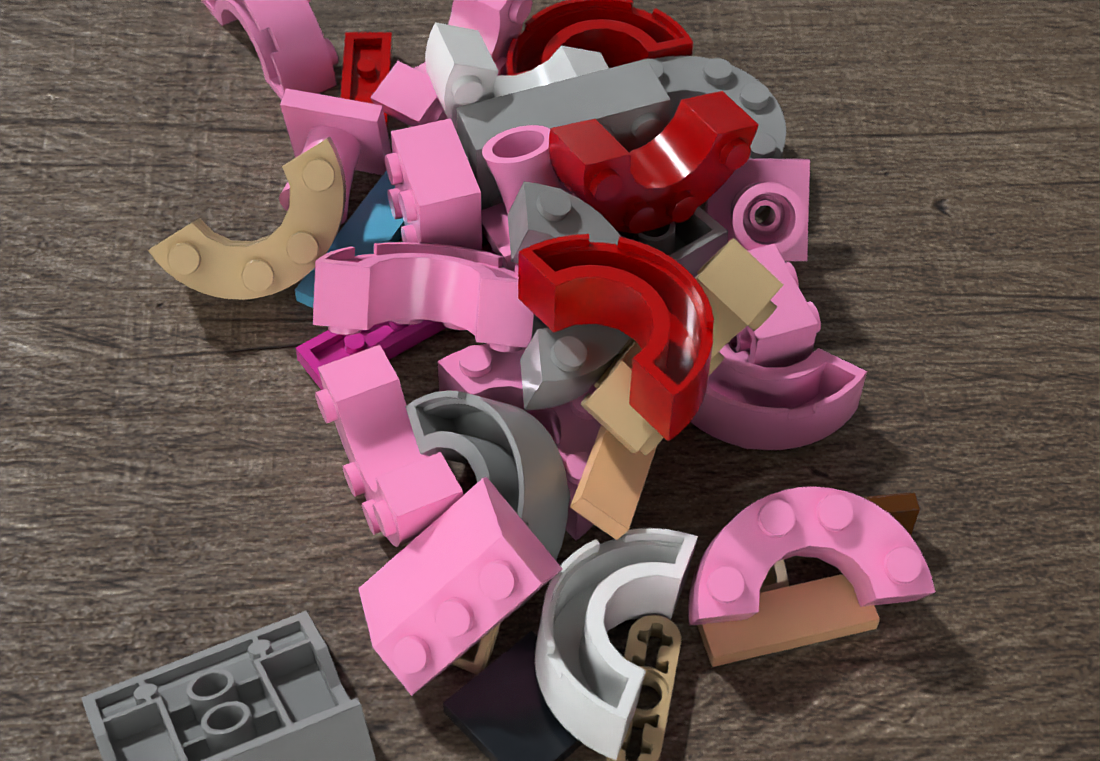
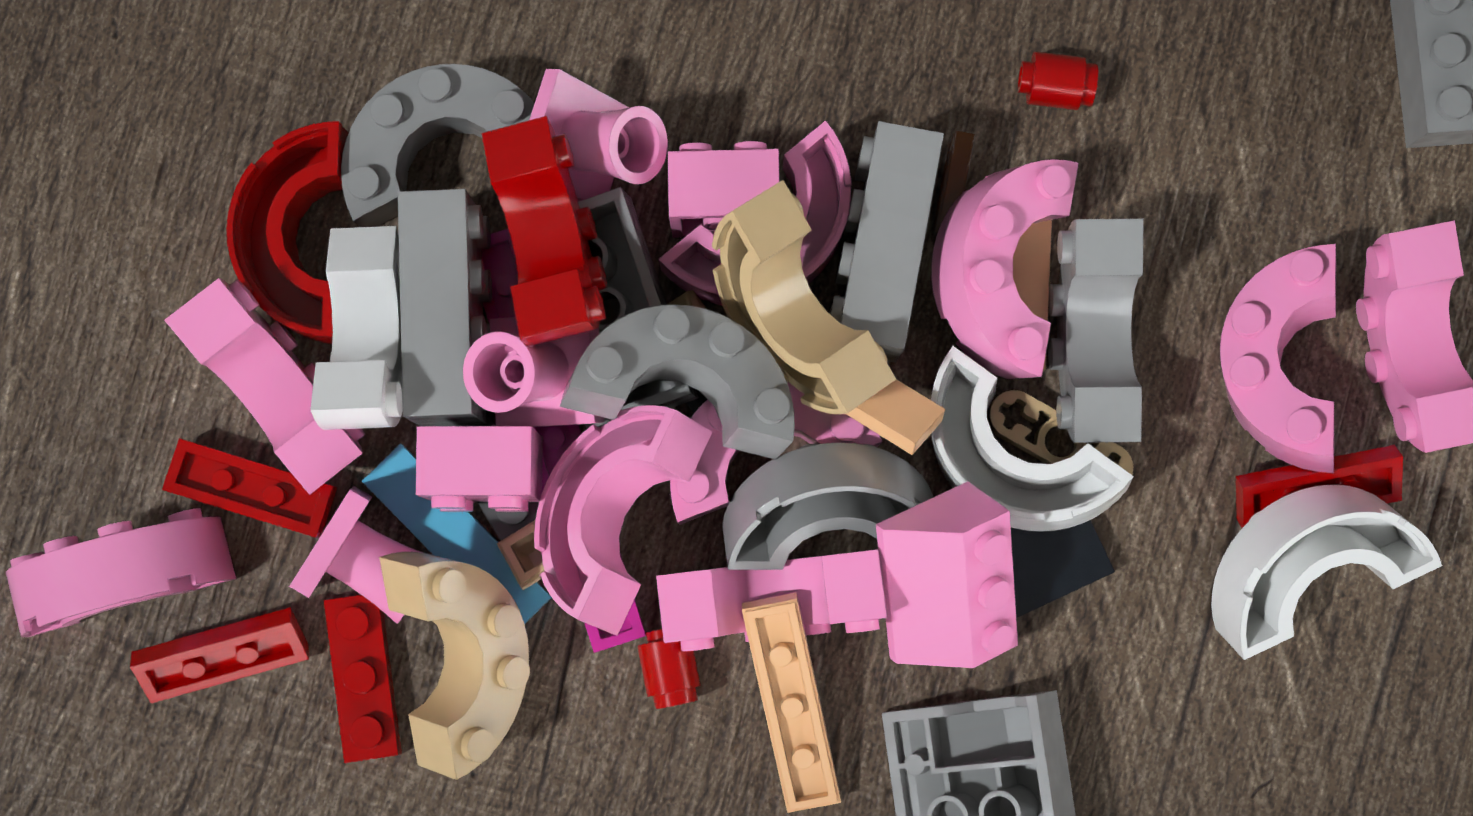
camera: 70 degrees left, 30 degrees up
red brick [518,234,714,441] -> none
none -> red plate [130,607,309,703]
none -> red plate [324,595,402,763]
none -> red brick [637,629,701,709]
none -> light nougat tile [742,592,841,813]
none -> light grey brick [830,121,944,363]
none -> red brick [1018,51,1098,110]
none -> light grey brick [1048,219,1143,443]

